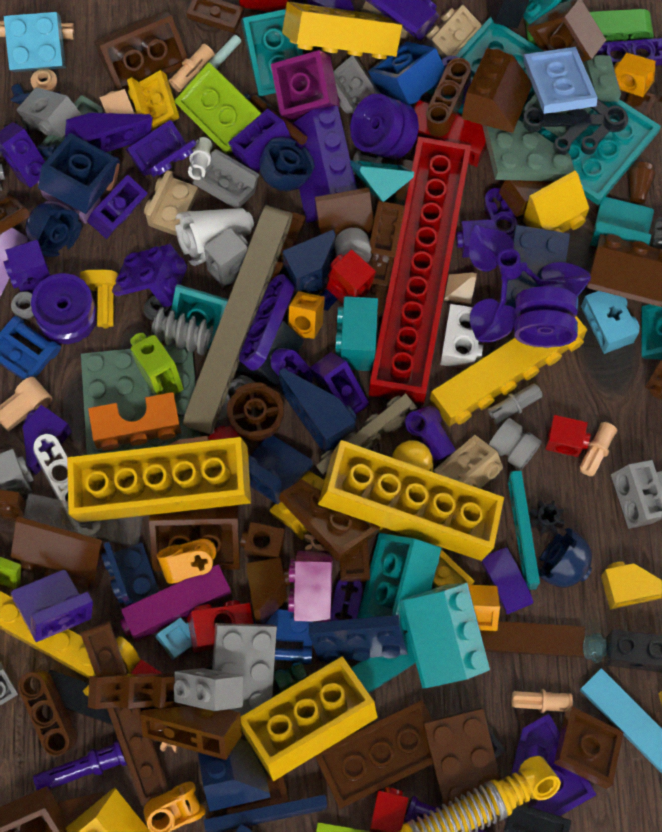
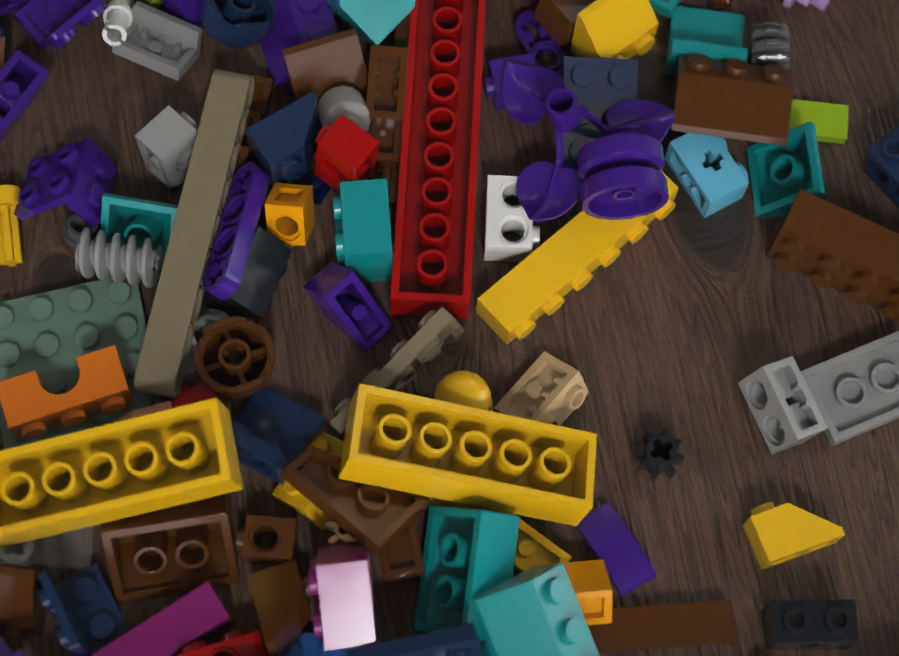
camera: 10 degrees left, 0 degrees up
lime torso [130,333,184,395] -> none
tan bracket [144,170,199,236] -> none
light orange piece [157,539,216,584] -> none
white cone [175,208,254,266] -> none
dark purple beam [271,348,313,384] -> none
dark blue slope [279,368,357,454] -> none
dark purple beam [330,579,362,621] -> none
dark purple piece [405,406,456,464] -> none
tan slope [444,273,477,305] -> none
light grey axle [487,384,543,425] -> none
light grey wheel [489,418,542,471] -> none
teal tile [507,471,540,590] -> none
dark blue cylinder [538,528,592,588] -> none
red brick [545,415,591,457] -> none
light nougat axle [580,422,617,476] -> none
clear light blue plate [583,633,607,663] -> none

